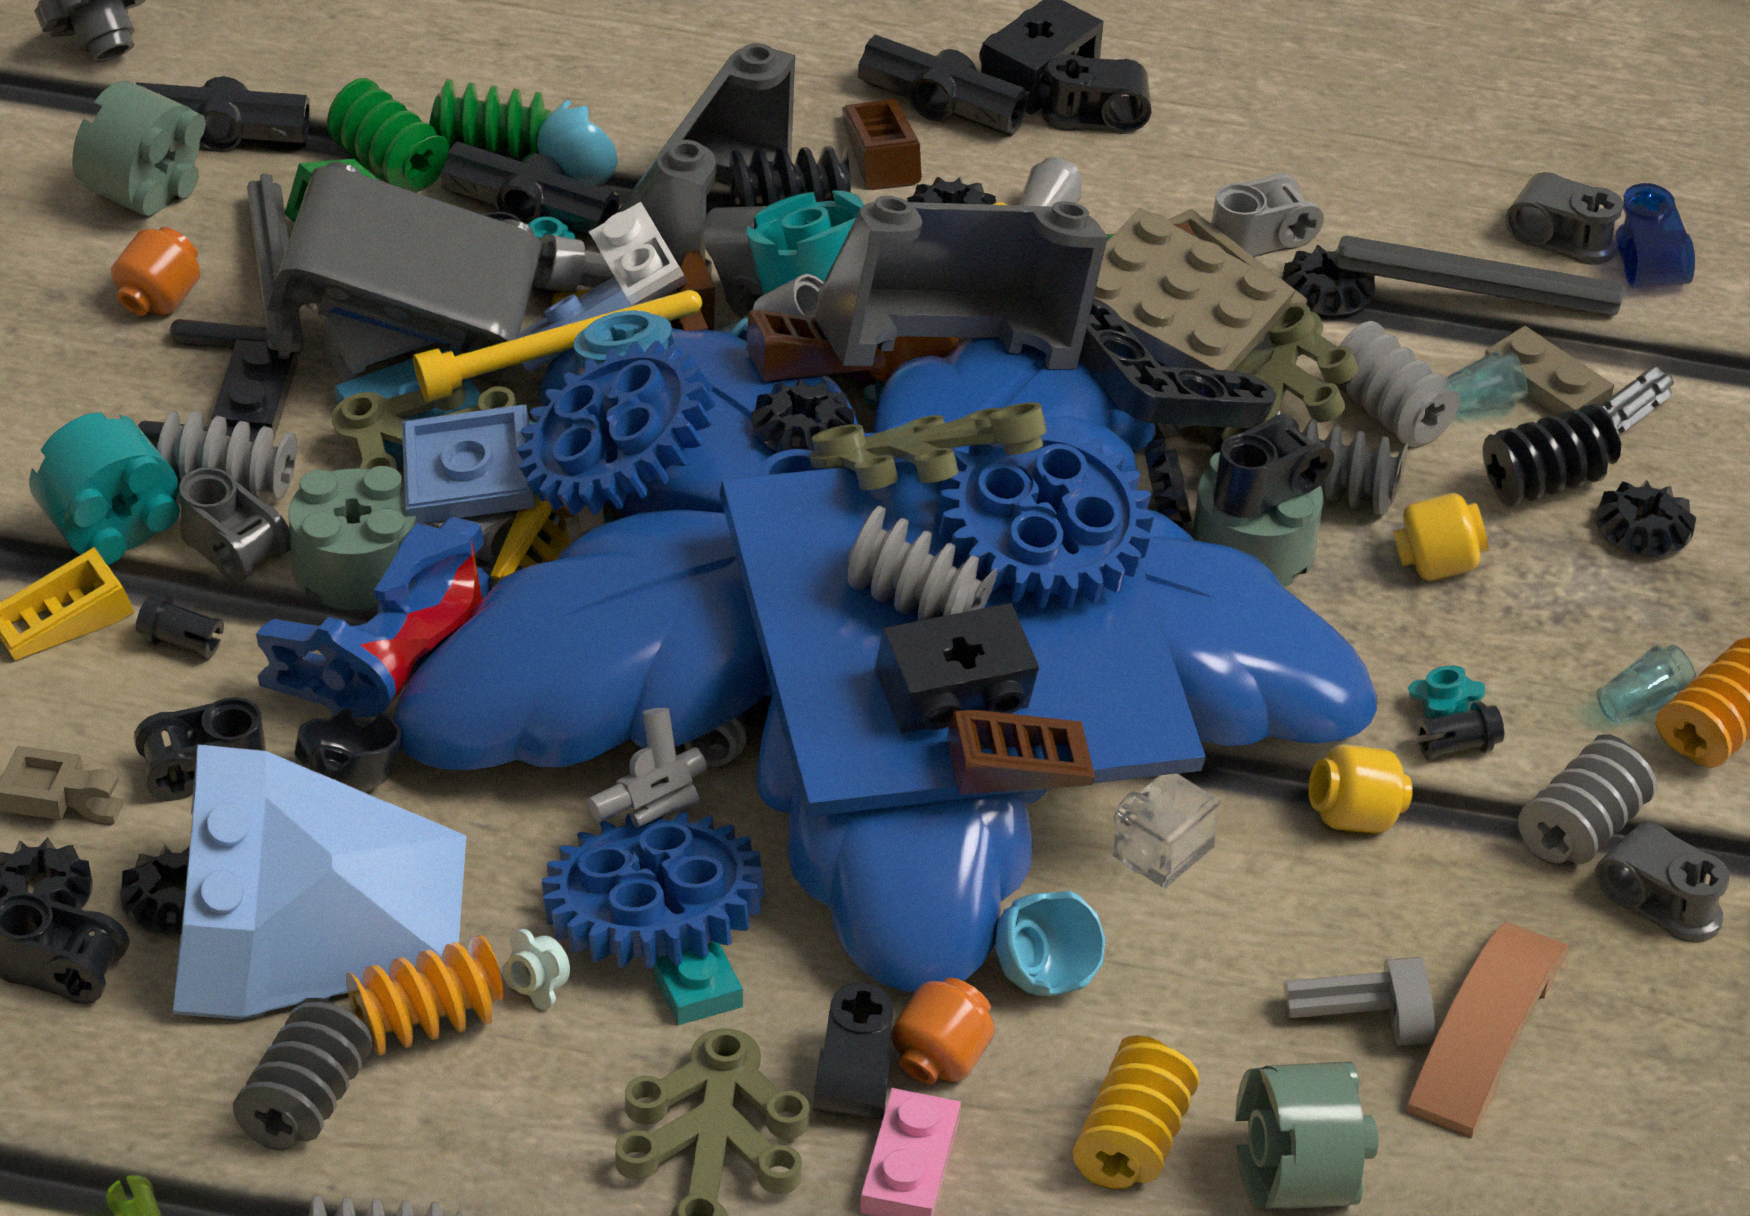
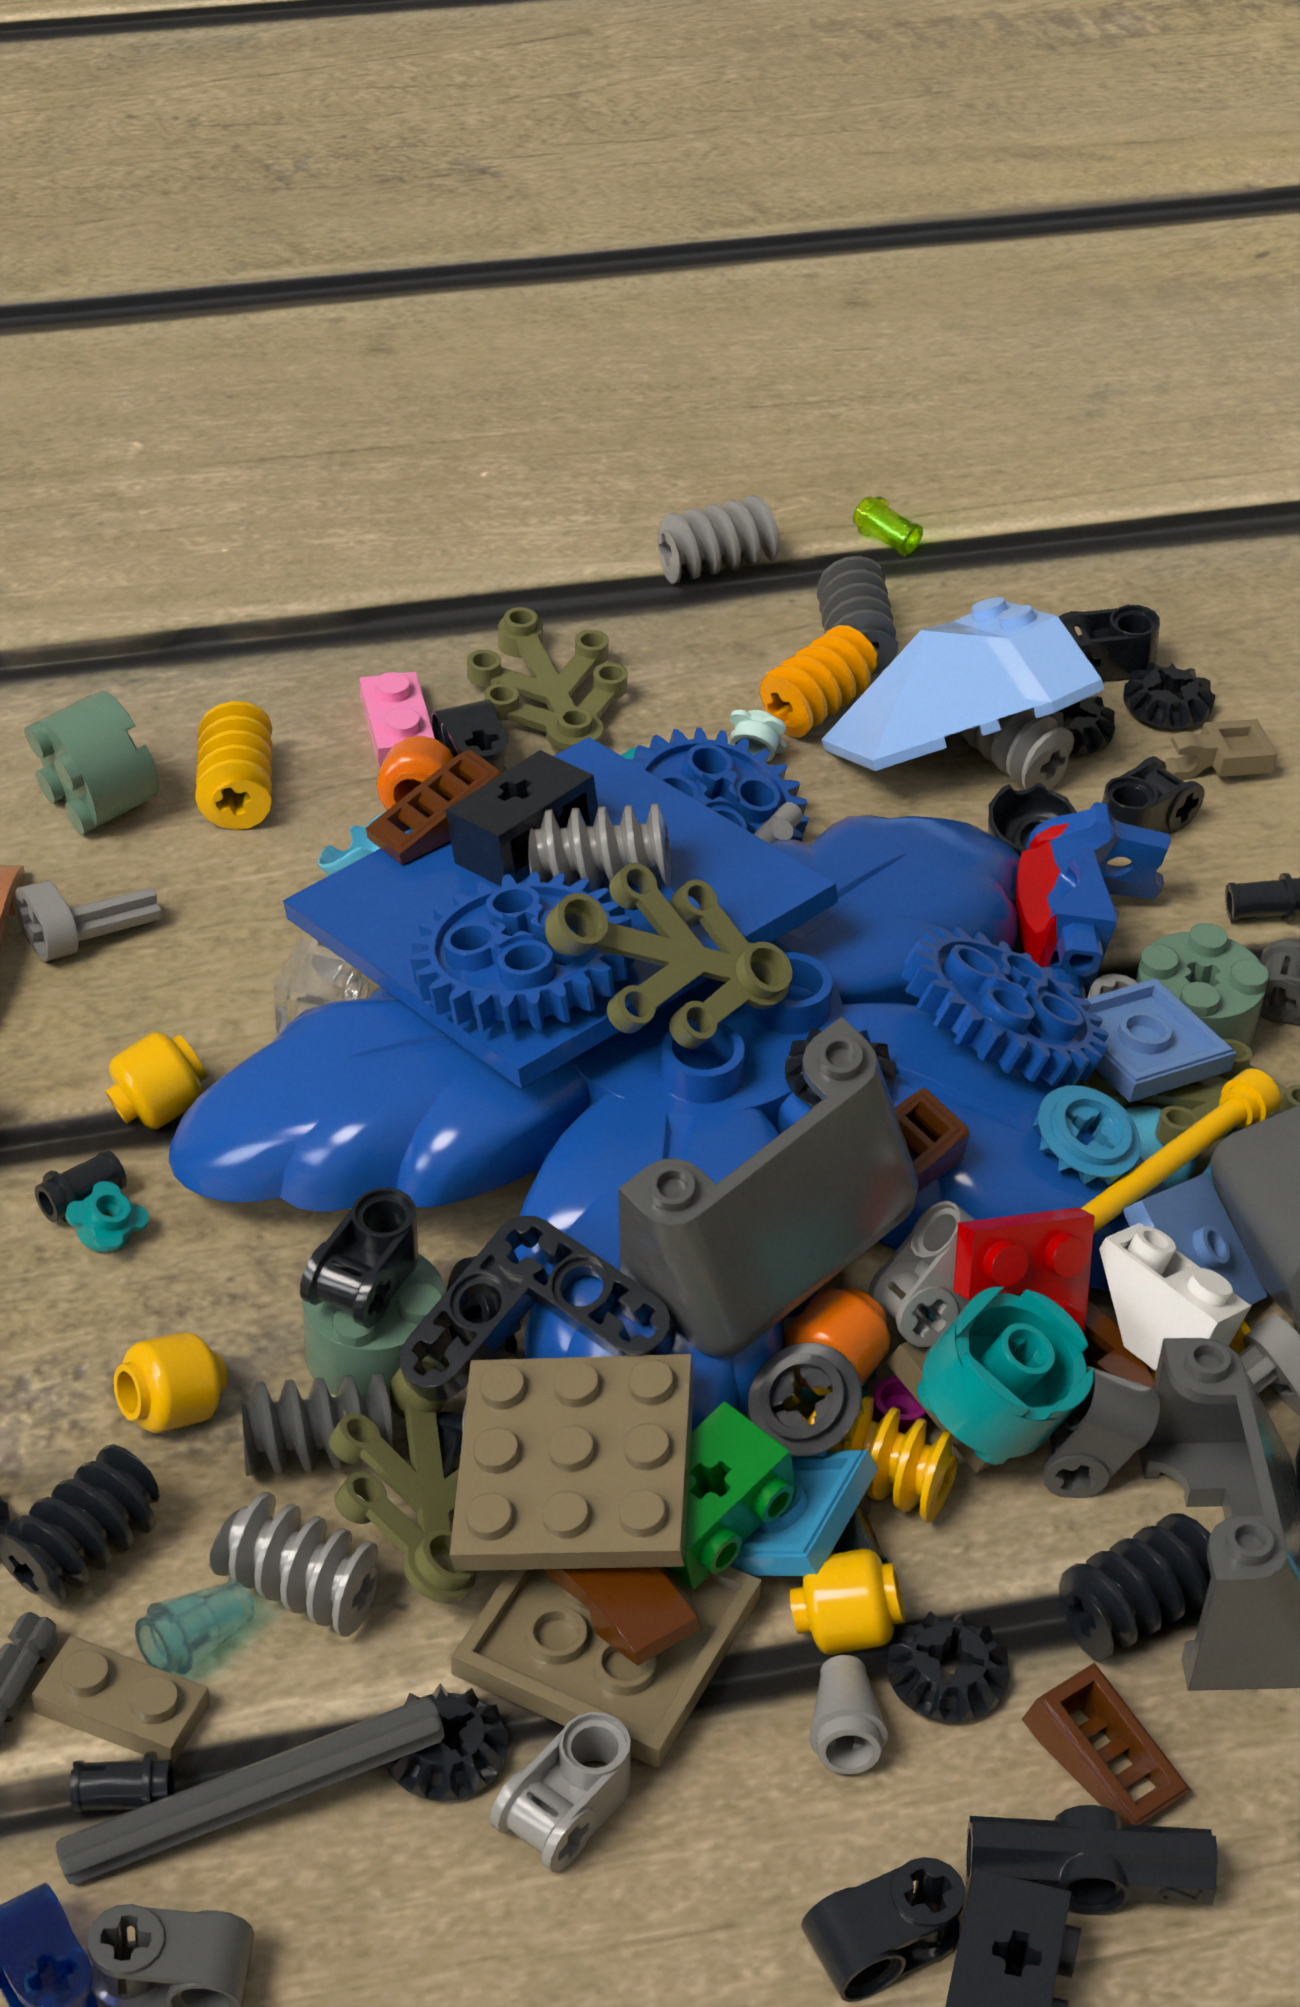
camera: 155 degrees right, 0 degrees up
none -> black pin [70,1751,175,1814]
none -> red plate [953,1207,1095,1336]

